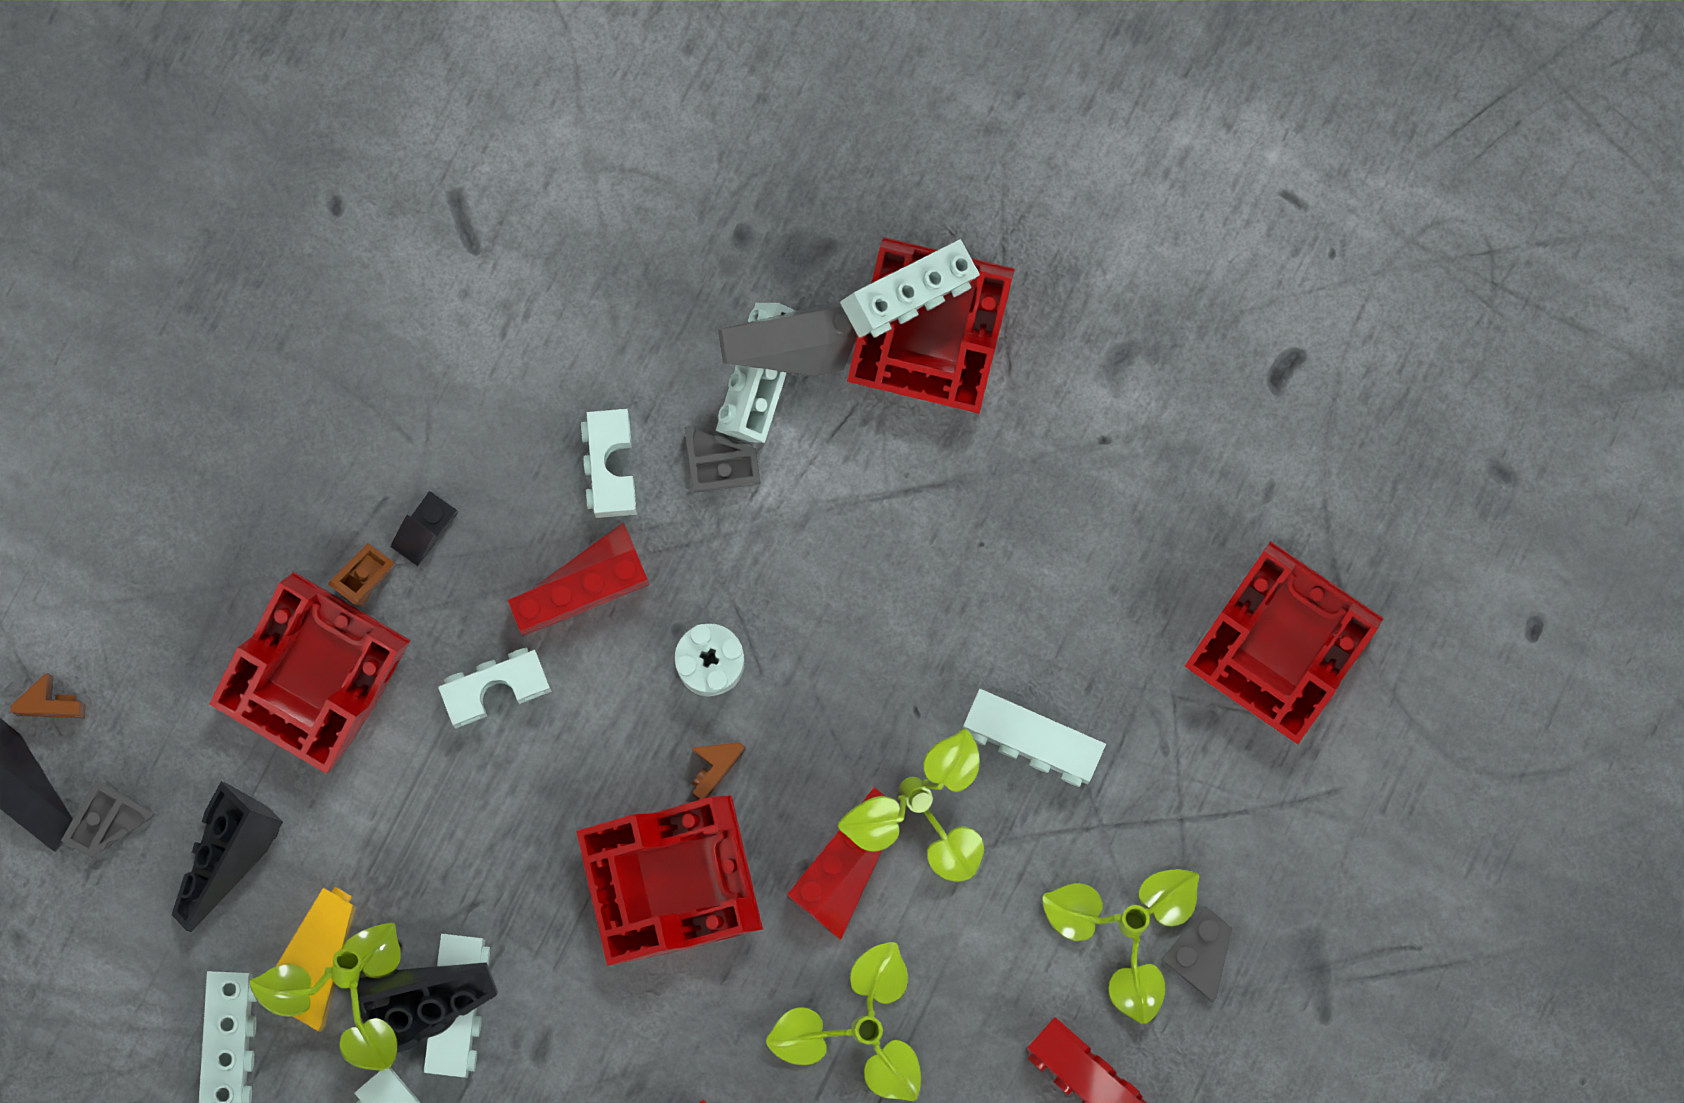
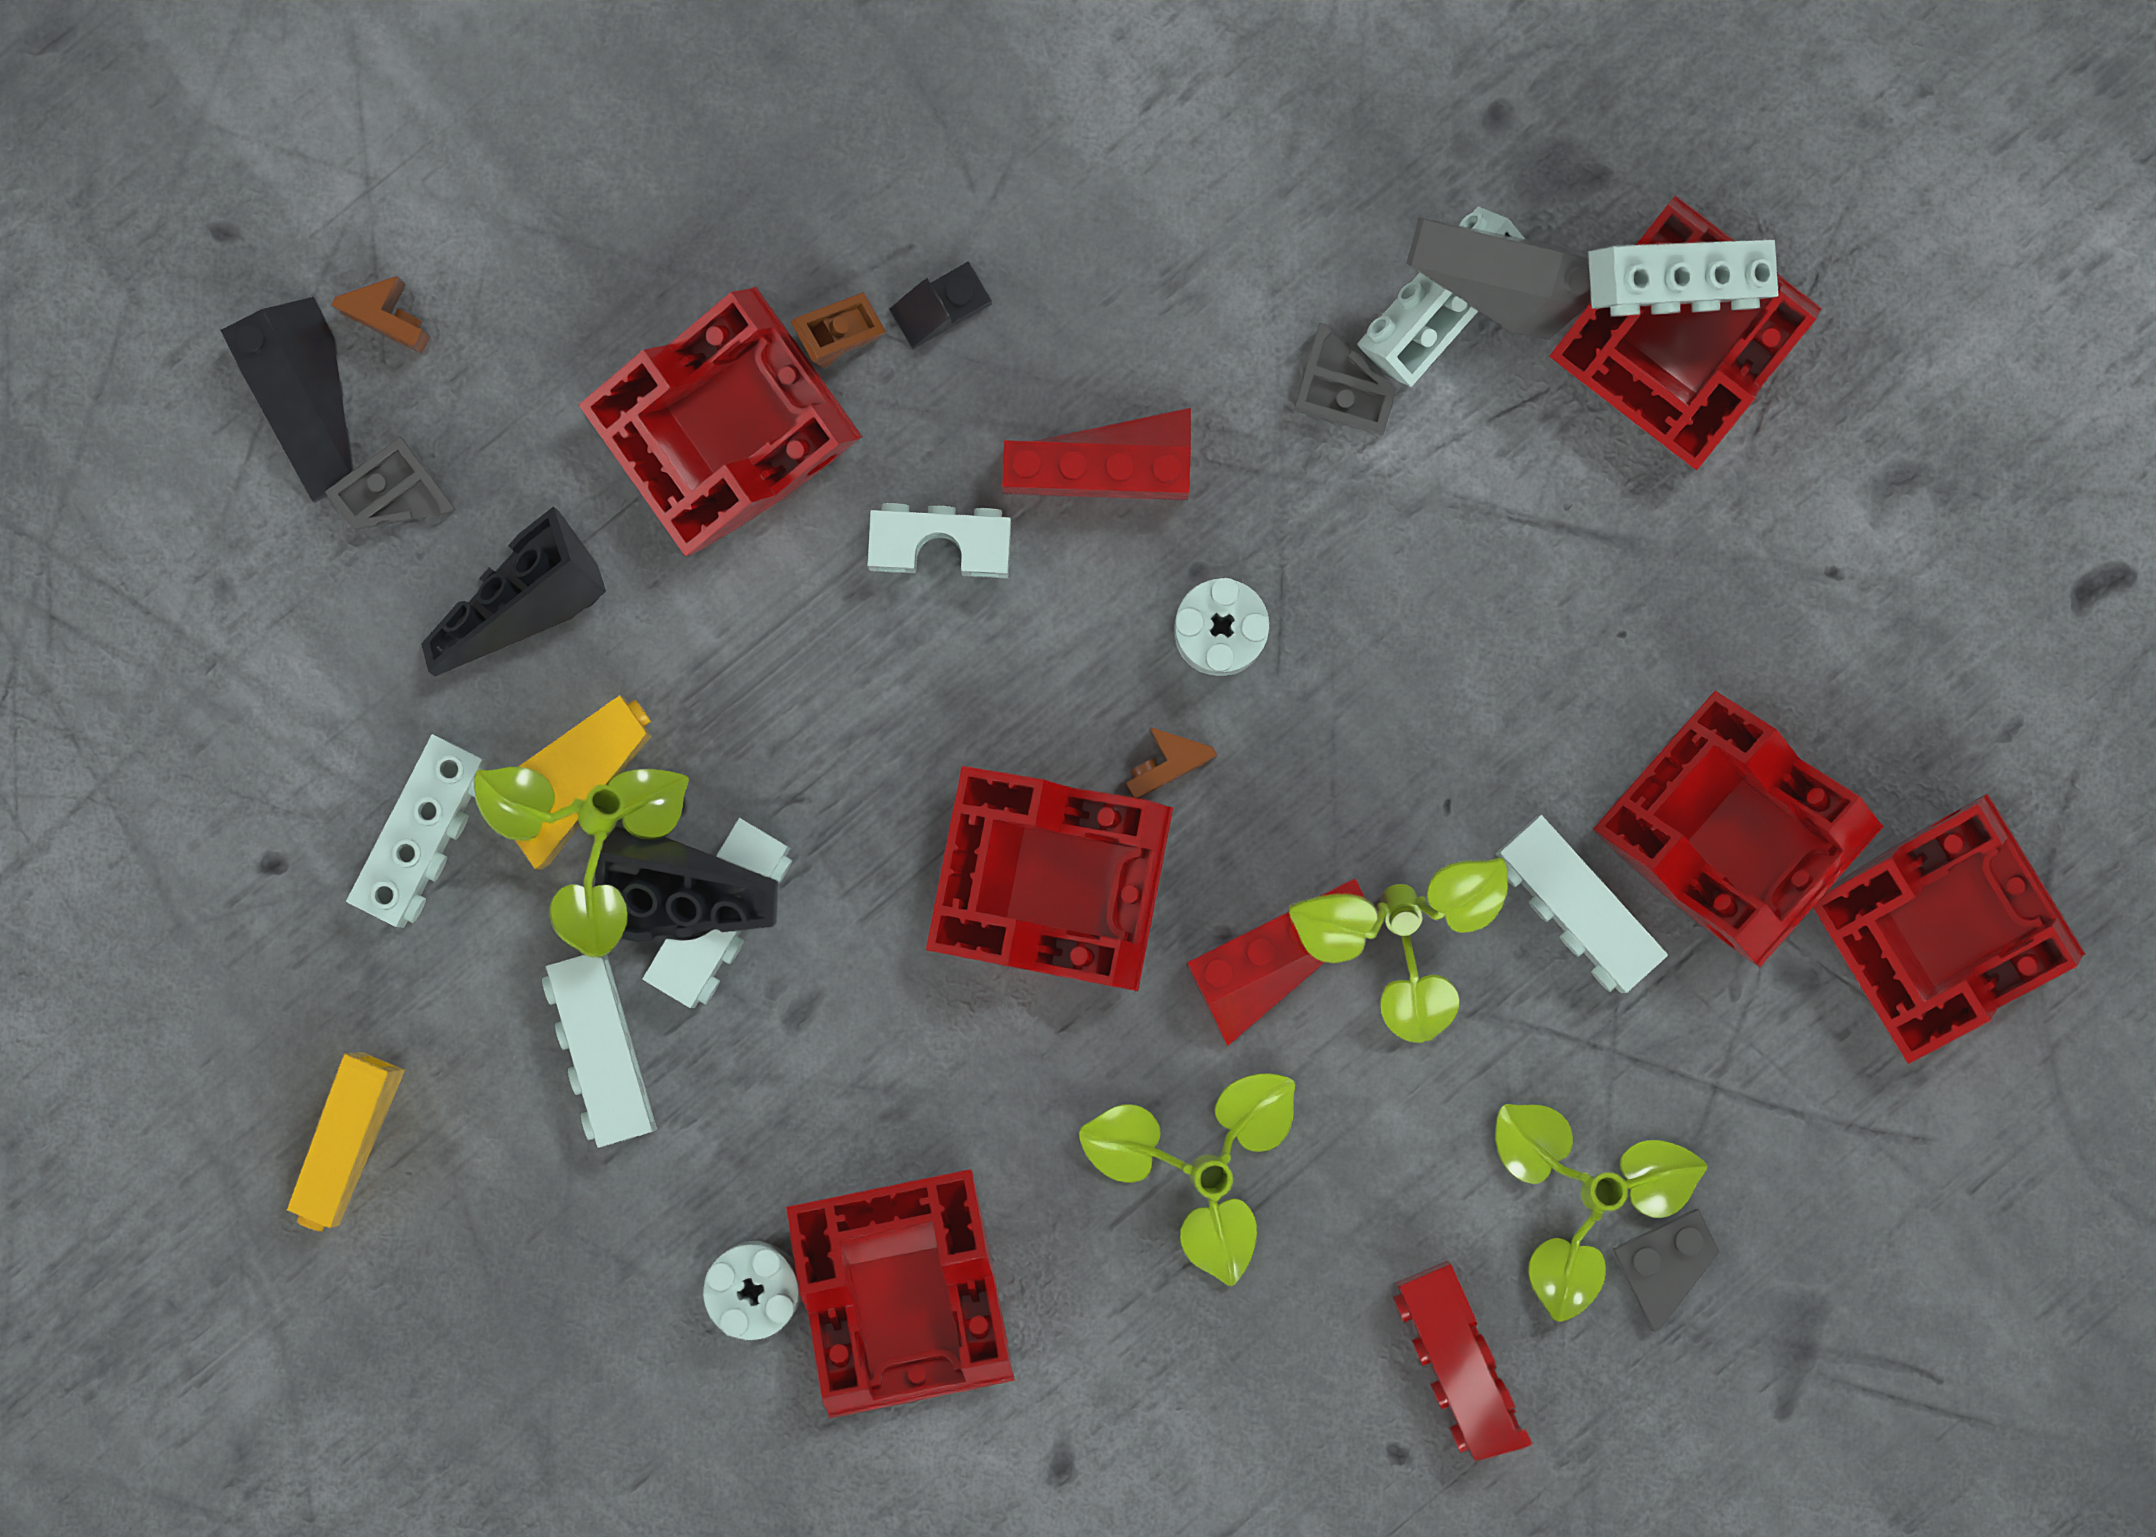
camera: 25 degrees right, 5 degrees up
light aqua arch [581,409,637,518] -> none
none -> red slope [1593,691,1884,968]

